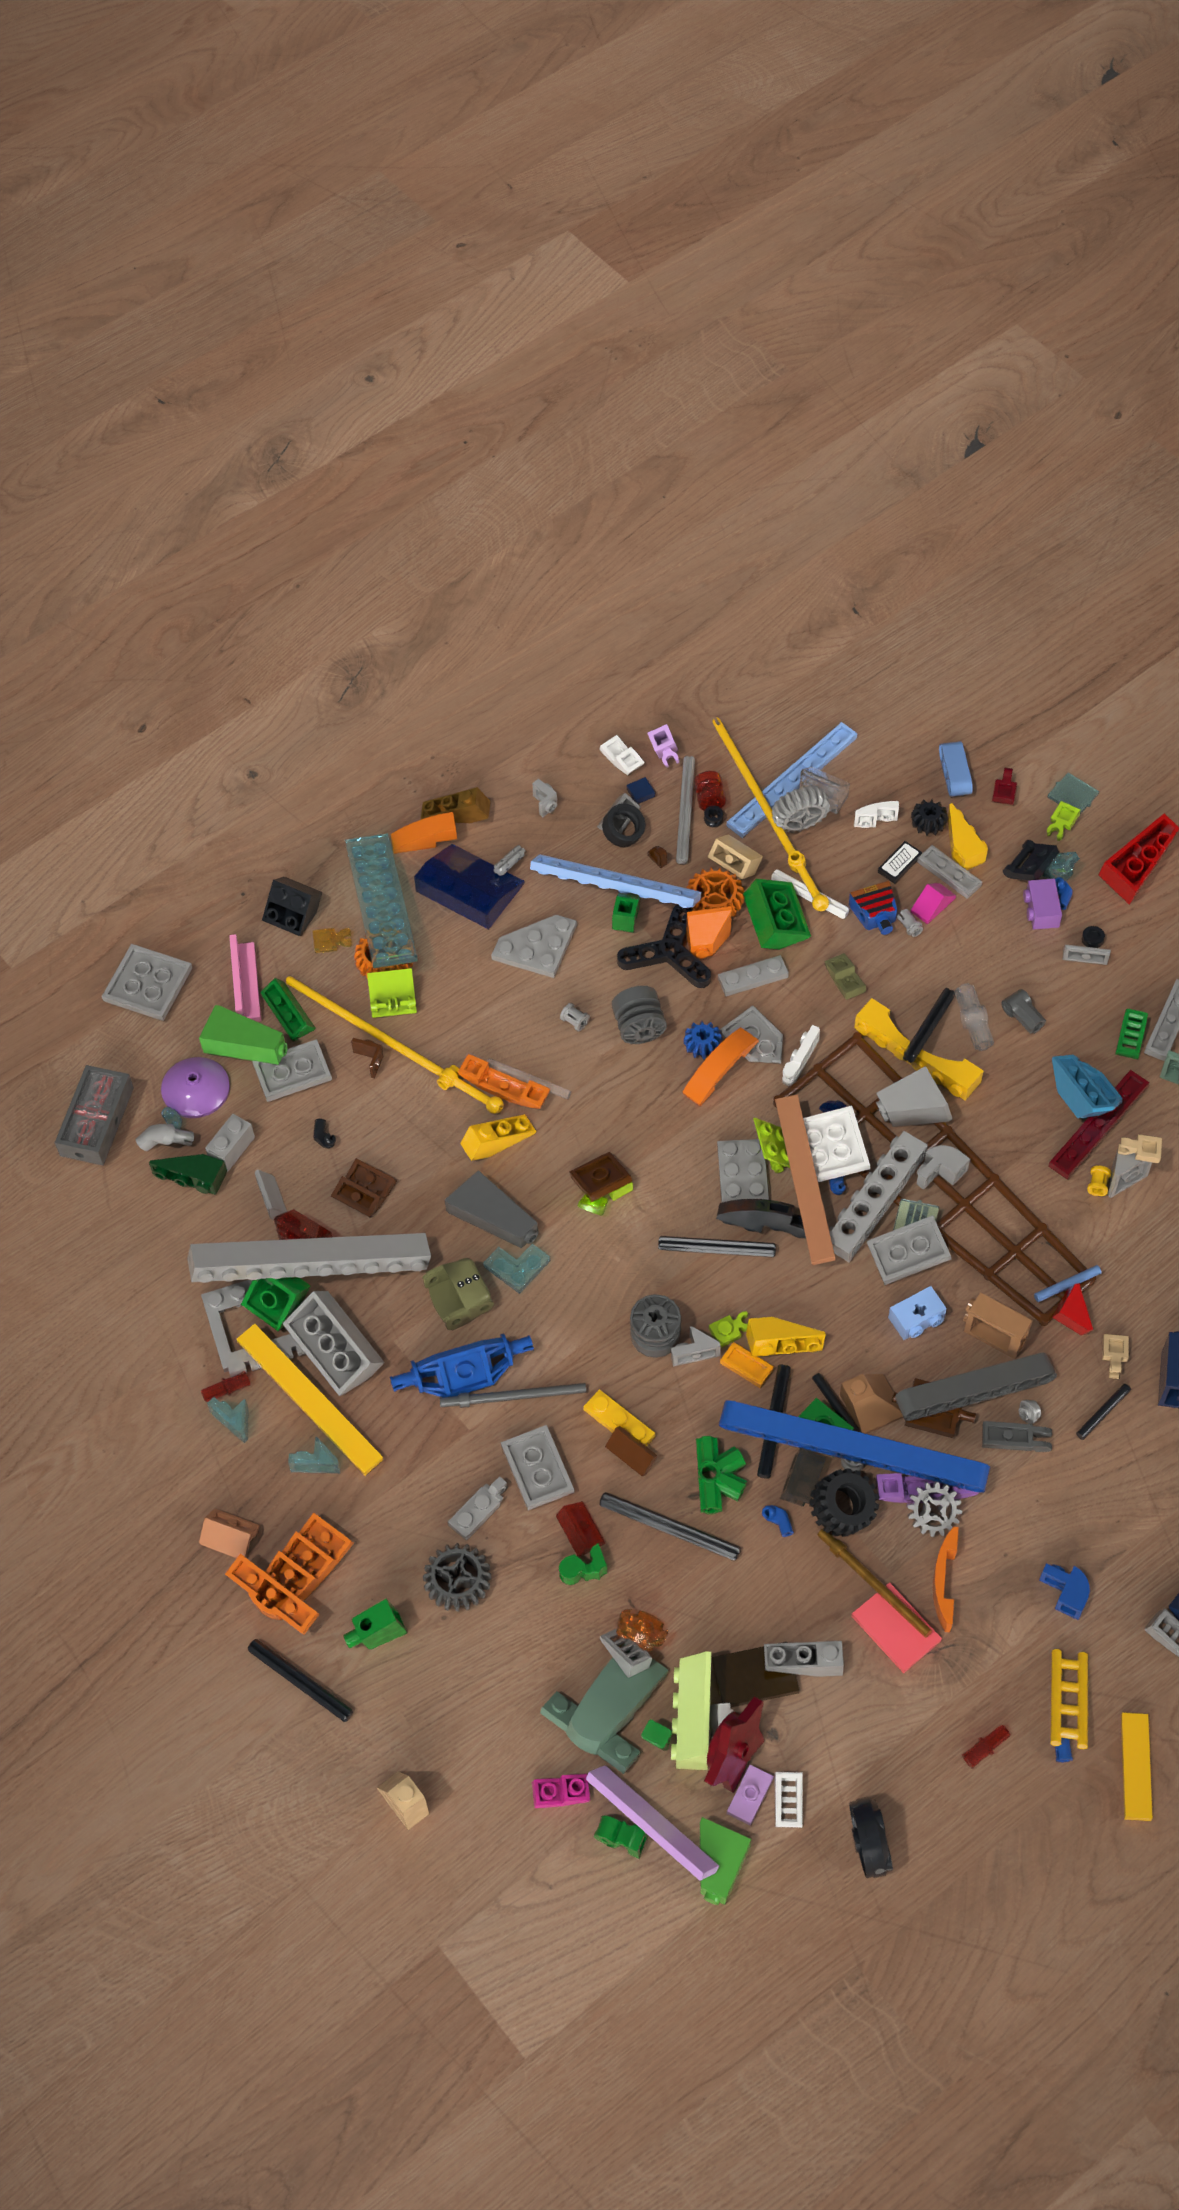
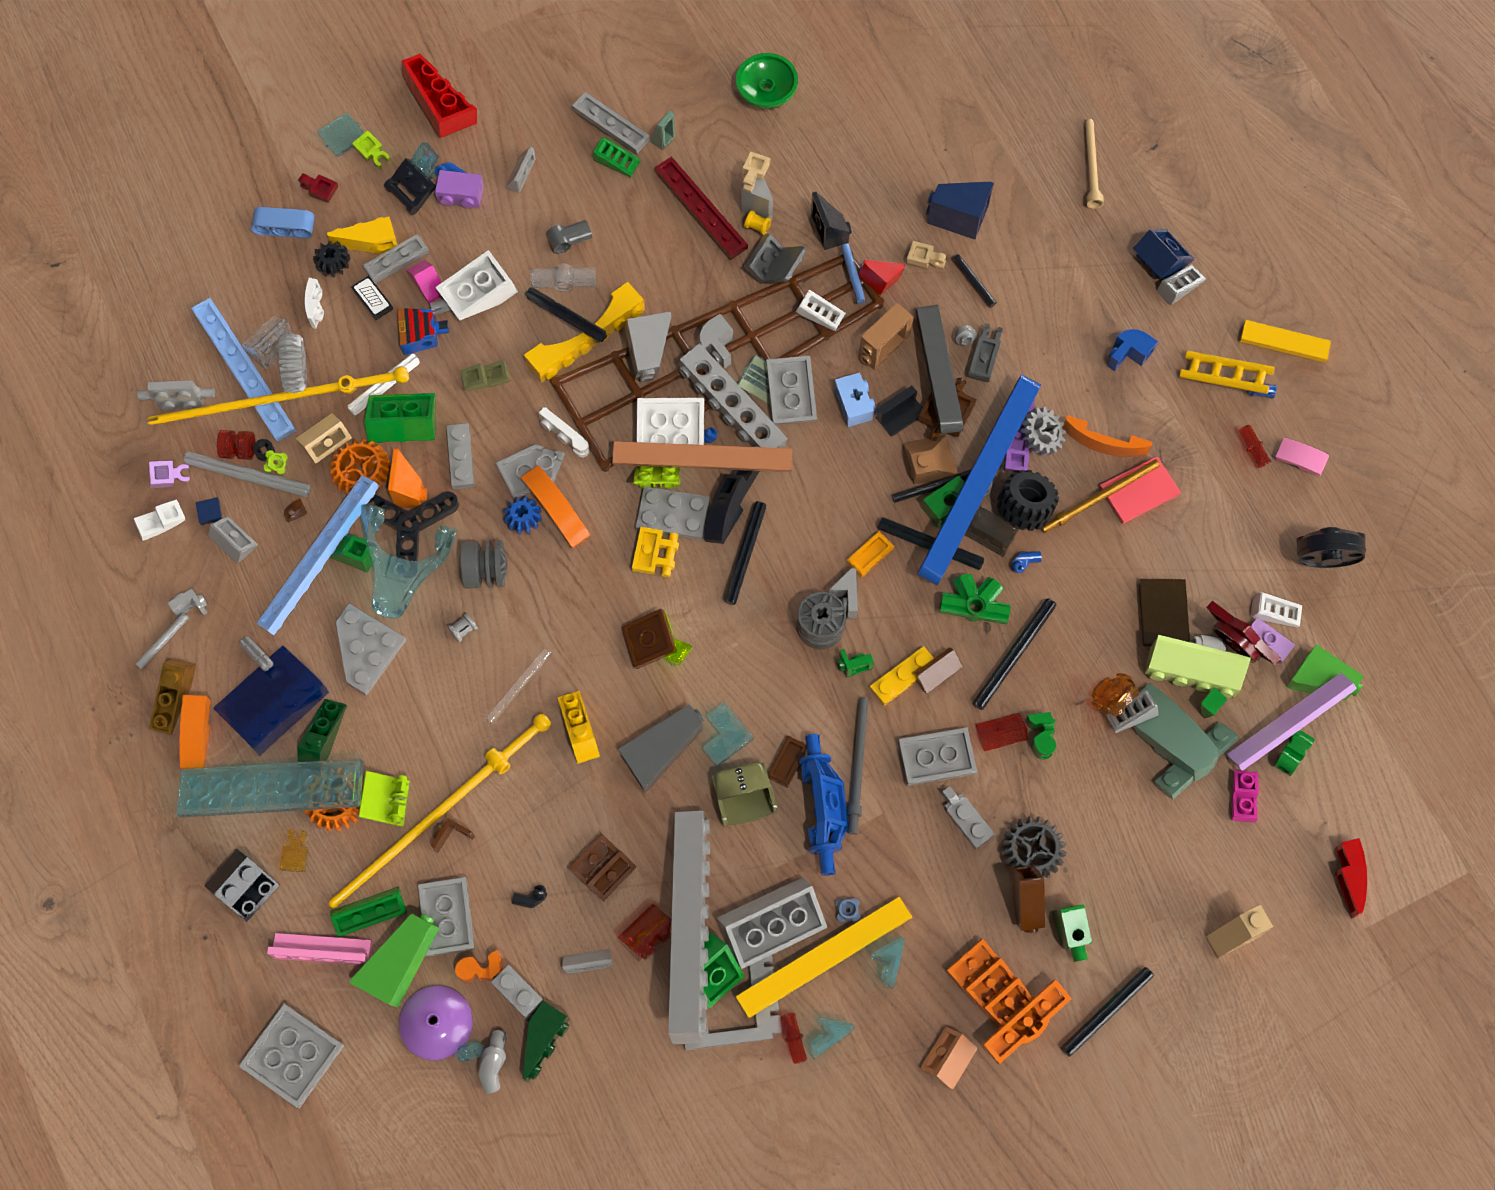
camera: 80 degrees left, 10 degrees up
brick [55,1065,134,1166] -> none
orange slope [458,1054,550,1109] -> none
black tyre [602,803,646,847] -> none
lime plate [708,1311,748,1348] -> none
yellow slope [746,1317,826,1356] -> none
light grey slope [764,1641,844,1677] -> none
clear blue tile [819,1100,846,1113] -> none
dark azure wedge [1052,1055,1123,1118] -> none
black tile [1081,926,1105,948] -> none
none -> light grey bar [135,612,189,670]
none -> light grey plate [137,381,215,411]
none -> lime plate [263,450,288,474]
none -> dark green slope [297,699,347,772]
none -> clear light blue animal [361,504,457,618]
none -> white slope [436,250,518,320]
none -> orange leg [455,950,502,983]
none -> yellow plate [632,527,679,578]
none -> dark grey bracket [744,233,806,284]
none -> reddish brown tile [768,736,807,788]
none -> white slope [796,290,846,331]
none -> black slope [811,192,852,250]
none -> sand blue plate [836,898,860,923]
none -> green bracket [837,649,874,678]
none -> black panel [875,385,923,437]
none -> reddish brown slope [1010,865,1045,933]
none -> bright pink slope [1276,438,1329,476]
none -> red slope [1335,838,1368,918]

